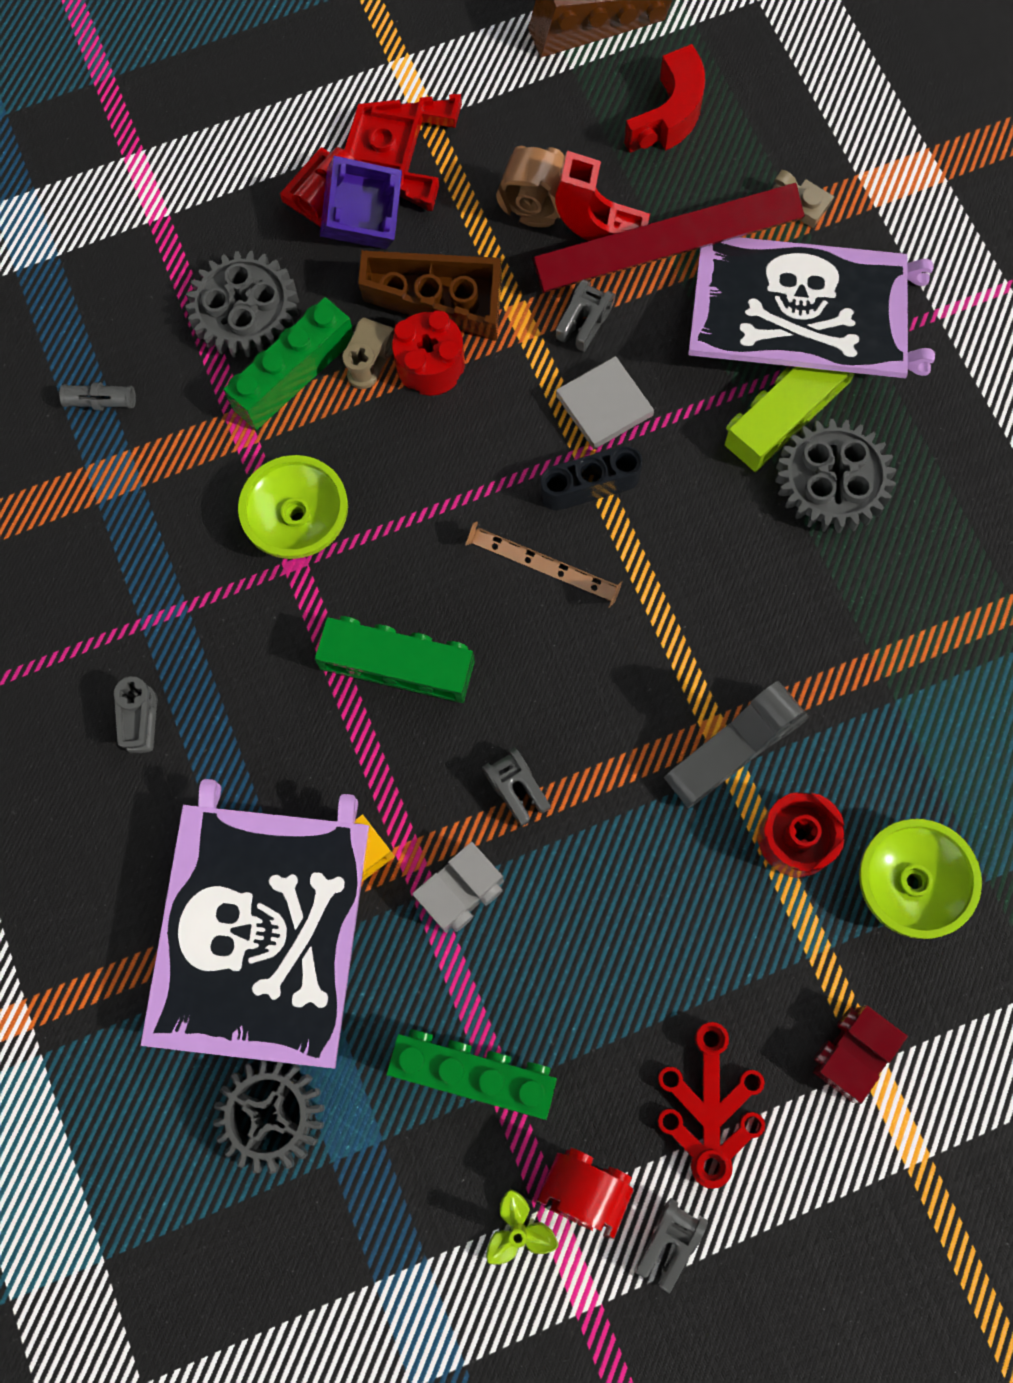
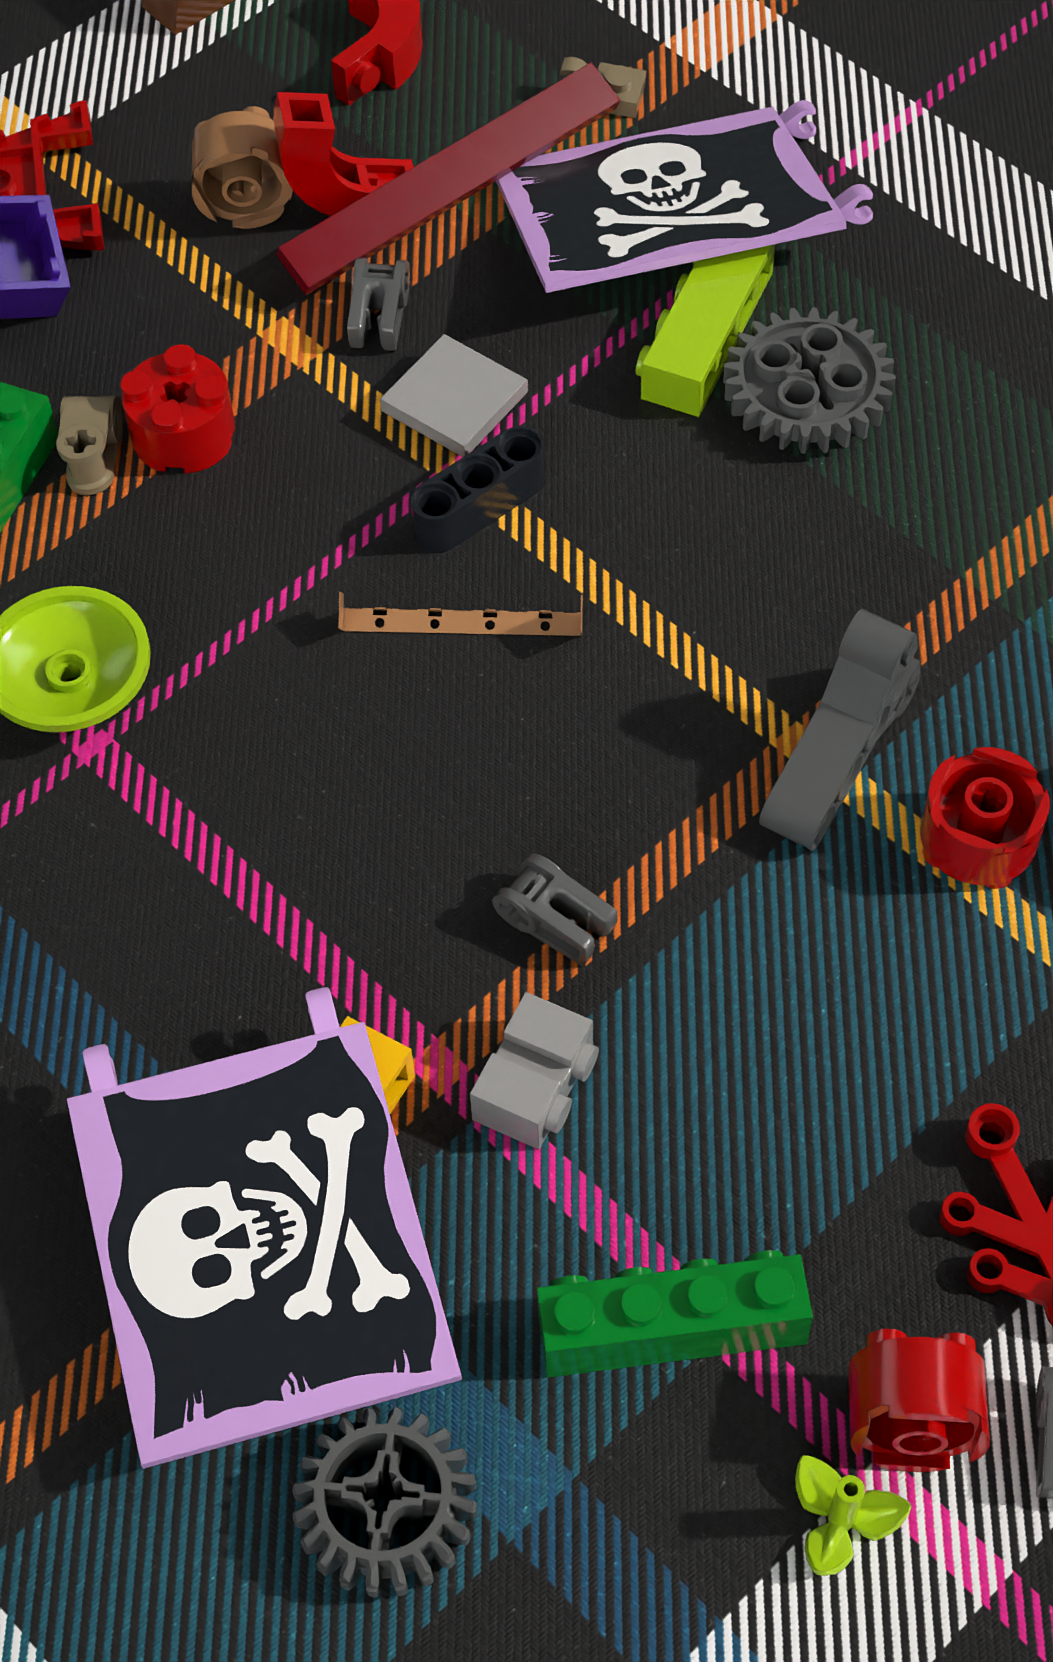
camera: 25 degrees left, 15 degrees down
green brick [315,616,475,703] -> none
reddish brown wedge [358,250,502,341] -> none

